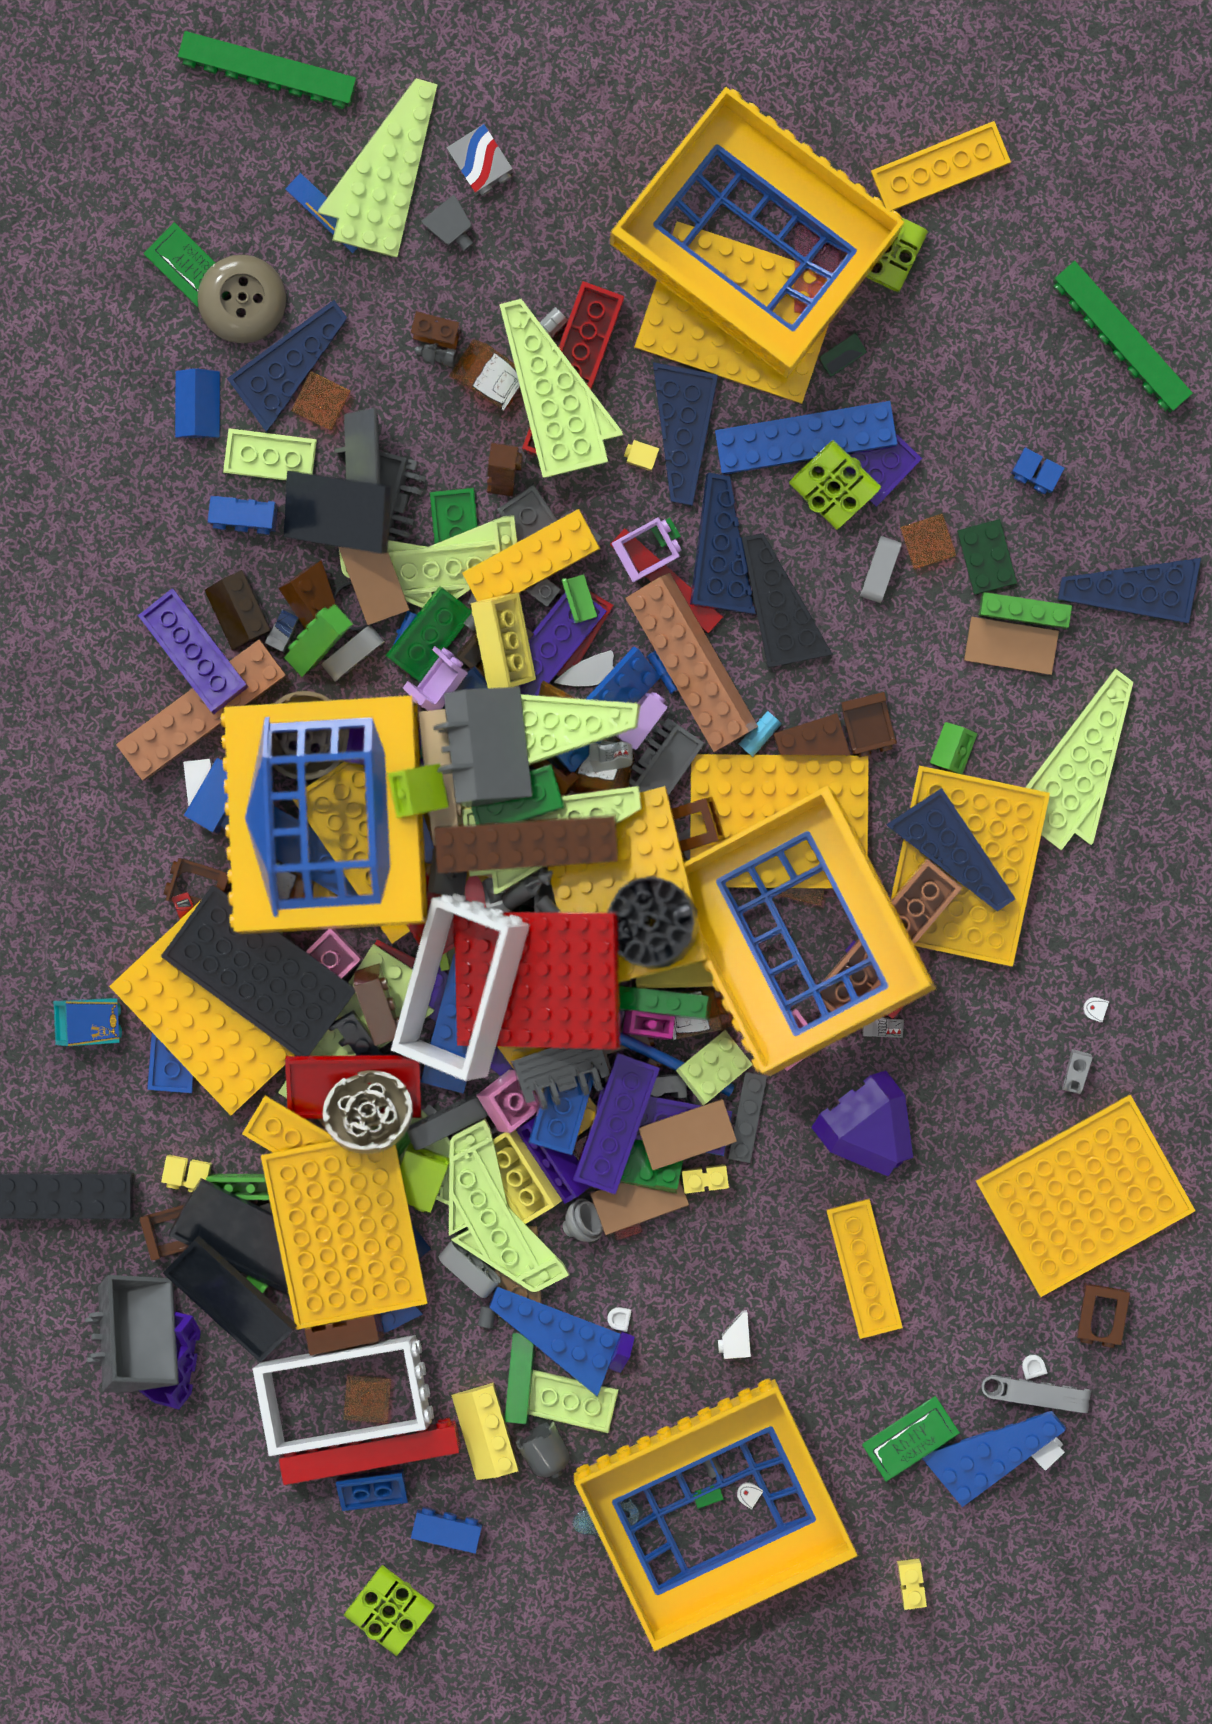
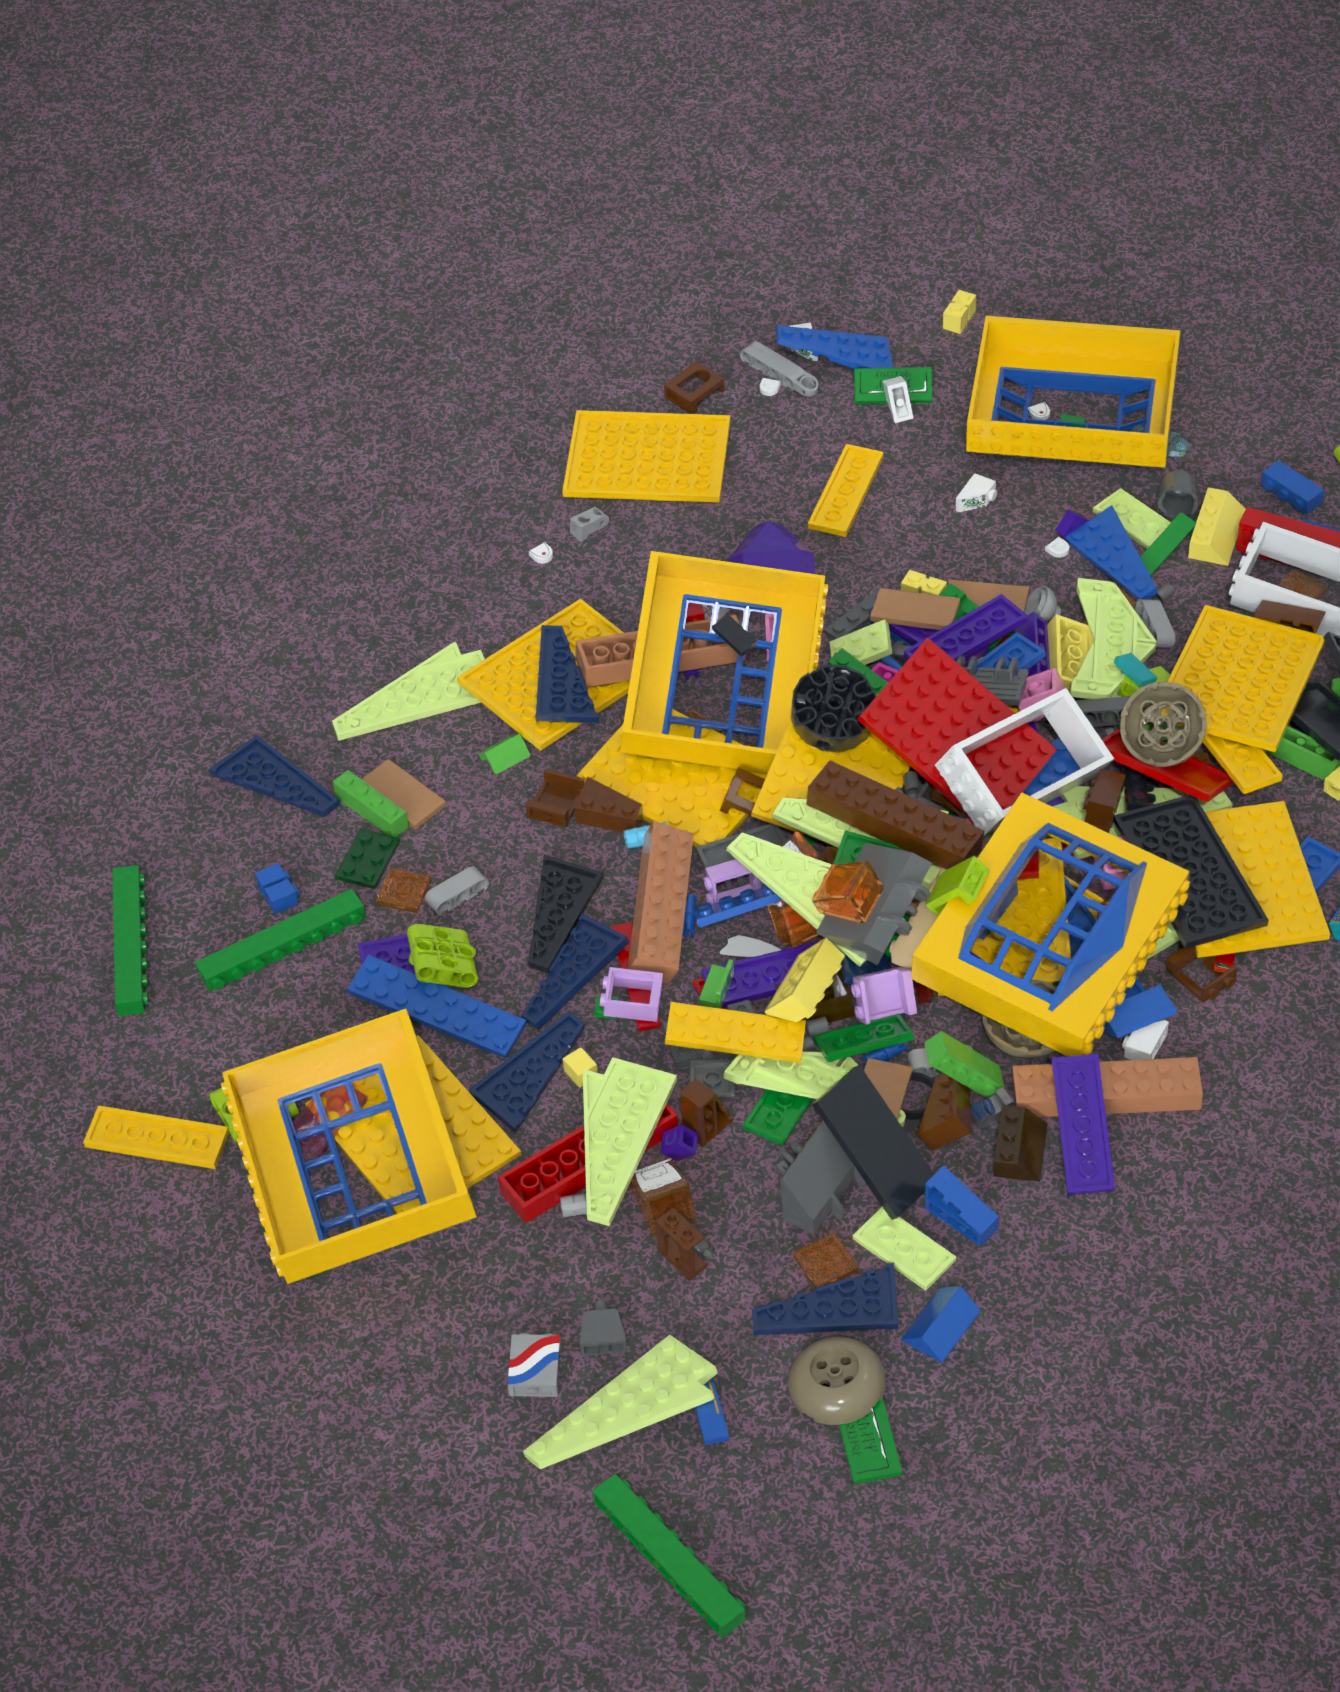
camera: 145 degrees left, 40 degrees down
none -> green brick [195,889,366,992]
none -> dark purple brick [660,1124,698,1161]
none -> black tile [712,613,757,657]
none -> clear orange slope [812,861,884,924]
none -> white slope [883,376,913,423]
none -> teal tile [1114,653,1157,687]

